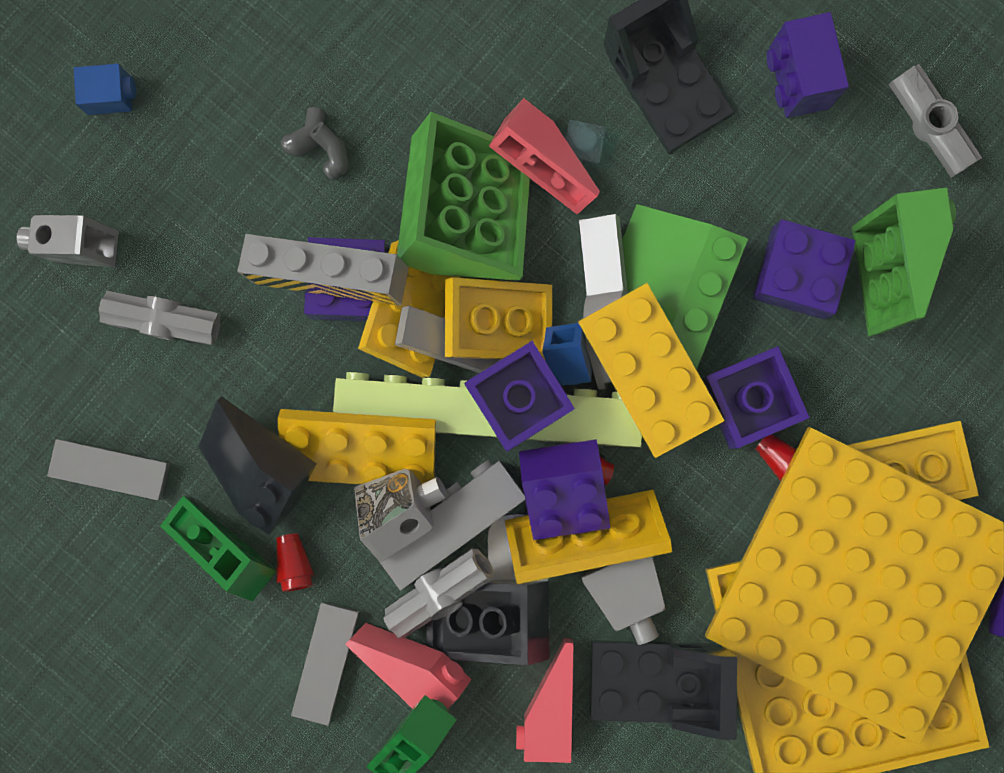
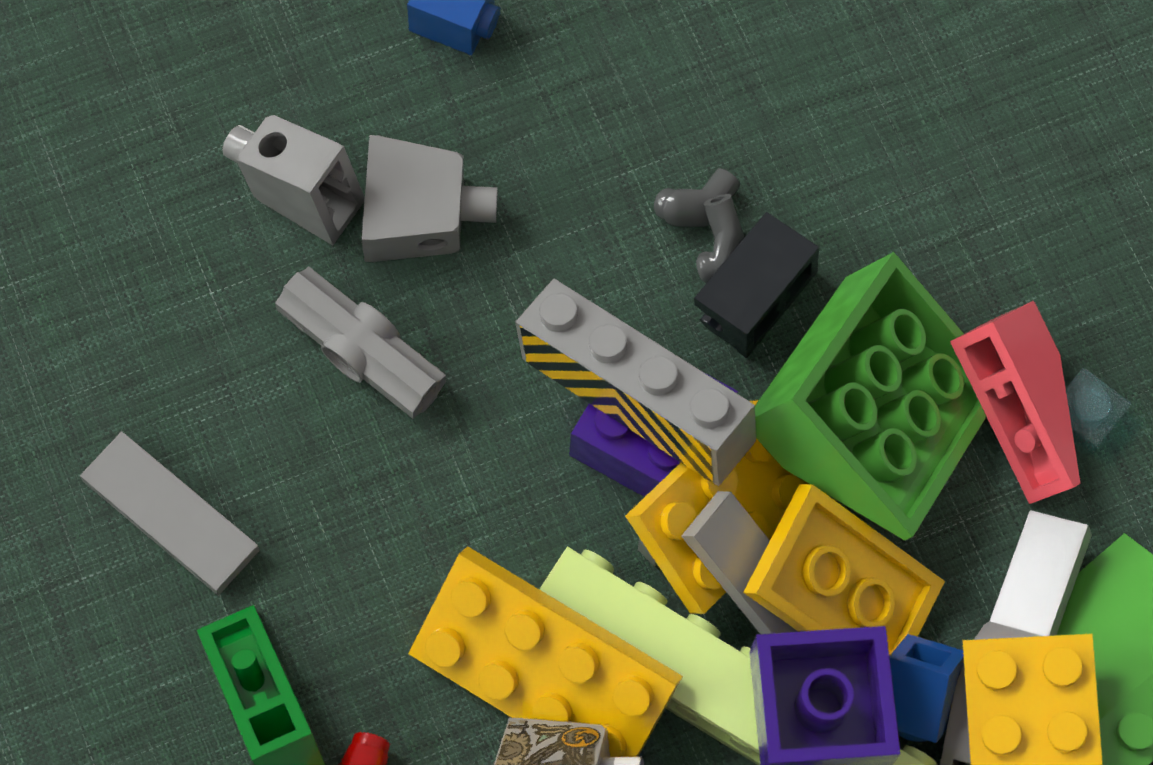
camera: 20 degrees right, 15 degrees down
black slope [198,396,317,535] -> none
none -> light grey torso [362,135,498,262]
none -> black hinge [694,212,819,358]

